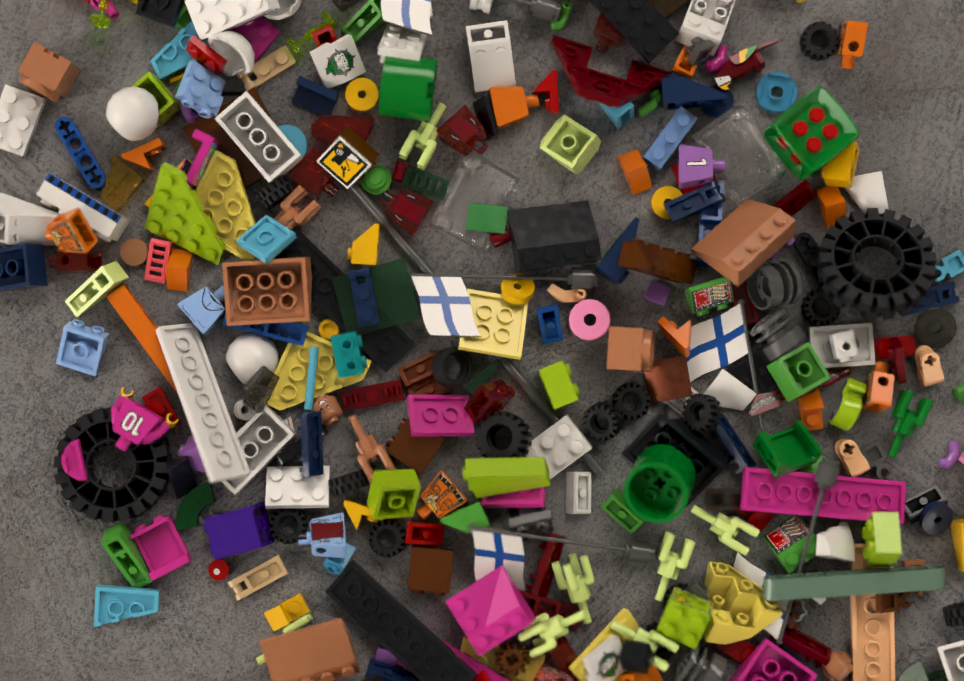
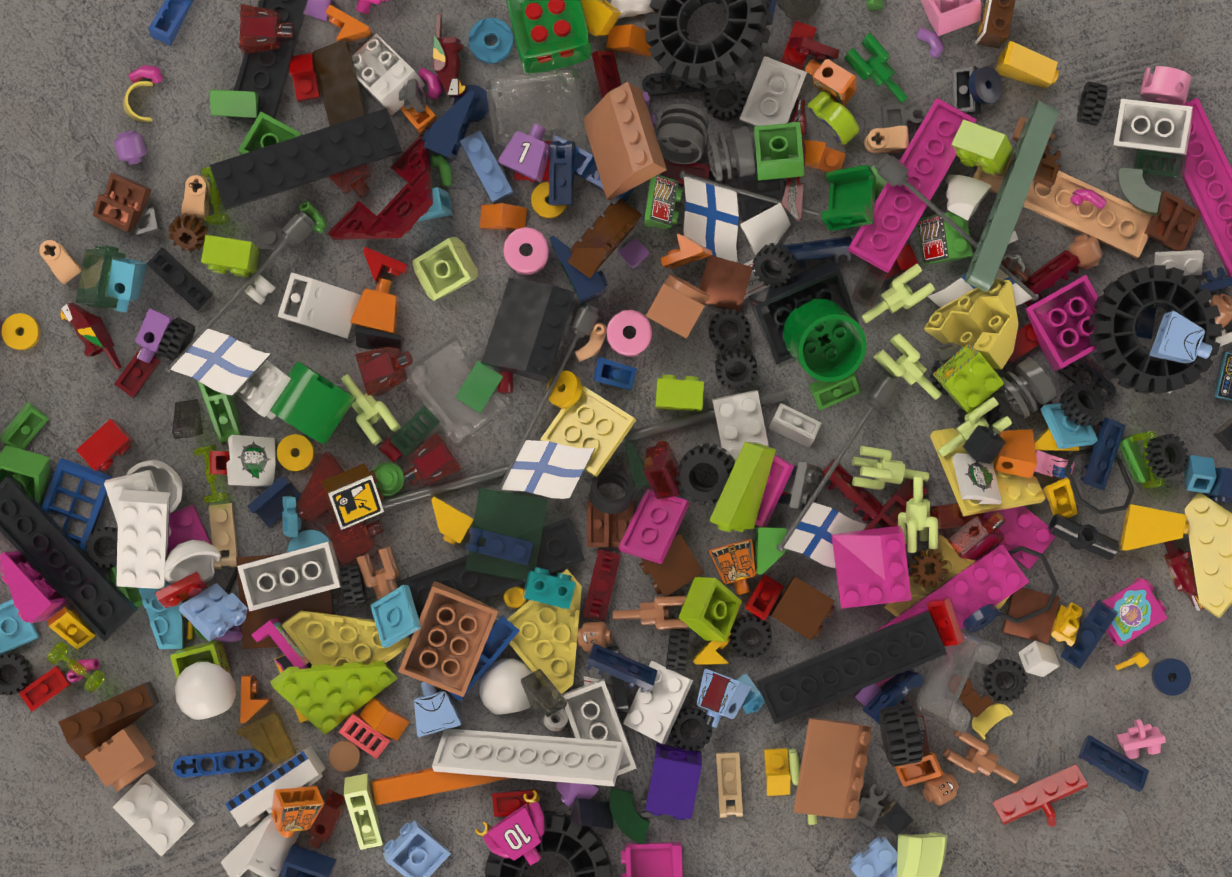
camera: 60 degrees left, 0 degrees up
red tile [208,559,230,580] -> none
medium azure bar [304,347,319,410] -> none
white brick [828,330,858,363] -> none
light nougat piece [914,345,944,388] -> none
none -> reddish brown wedge [58,681,159,761]
none -> medium azure plate [282,496,301,537]
none -> bright pink piece [503,227,550,276]
none -> dark pink arm [1070,189,1107,209]

